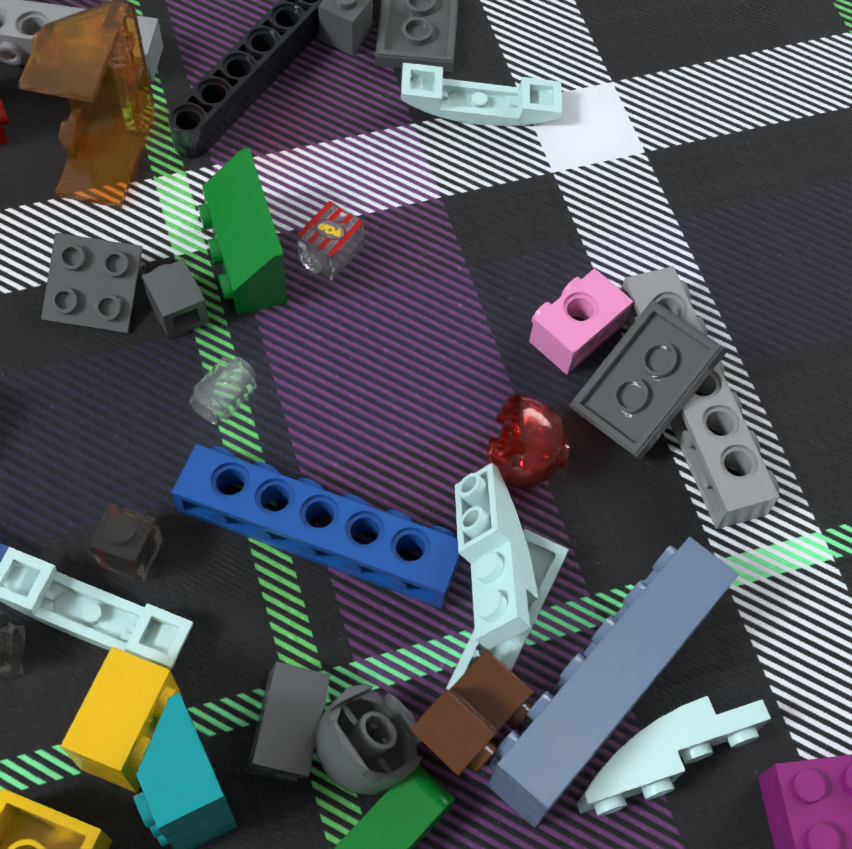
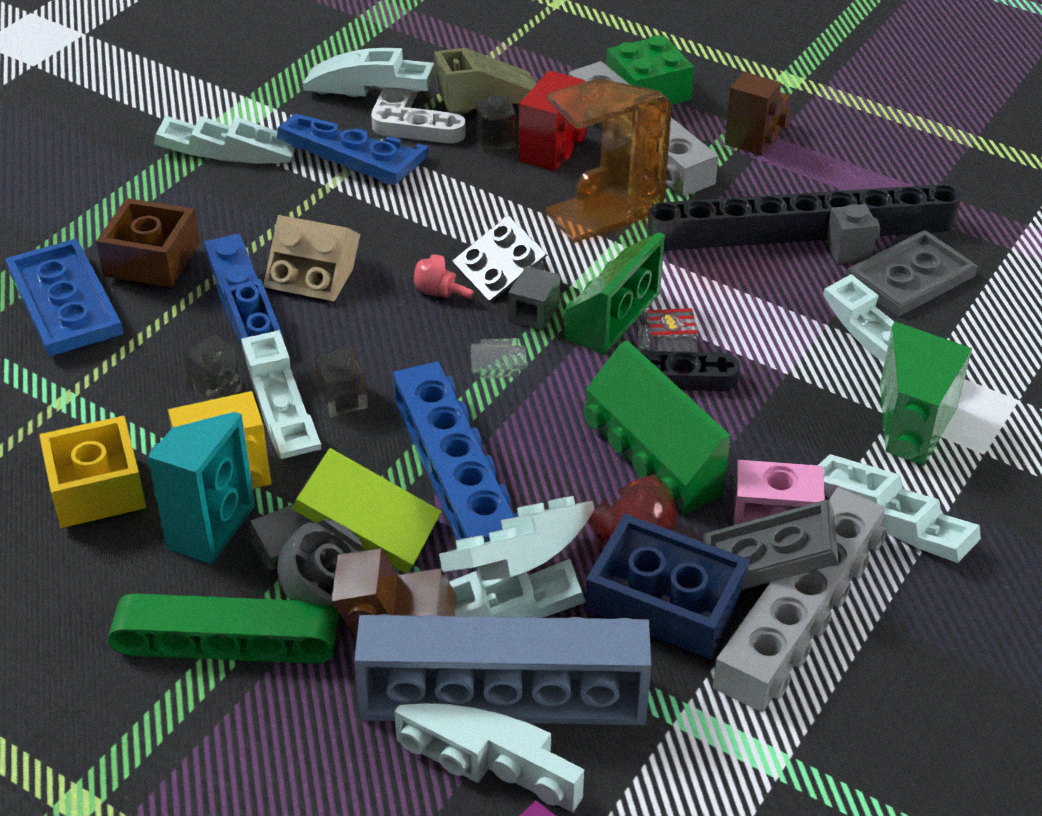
camera: 55 degrees right, 20 degrees down
none -> lime tile [292,448,442,574]
none -> coral piece [414,255,474,299]
none -> green slope [584,340,730,515]
none -> dark blue slope [586,513,750,660]
none -> black beam [639,351,740,391]
none -> light aqua slope [818,454,981,563]
none -> green slope [880,322,972,466]

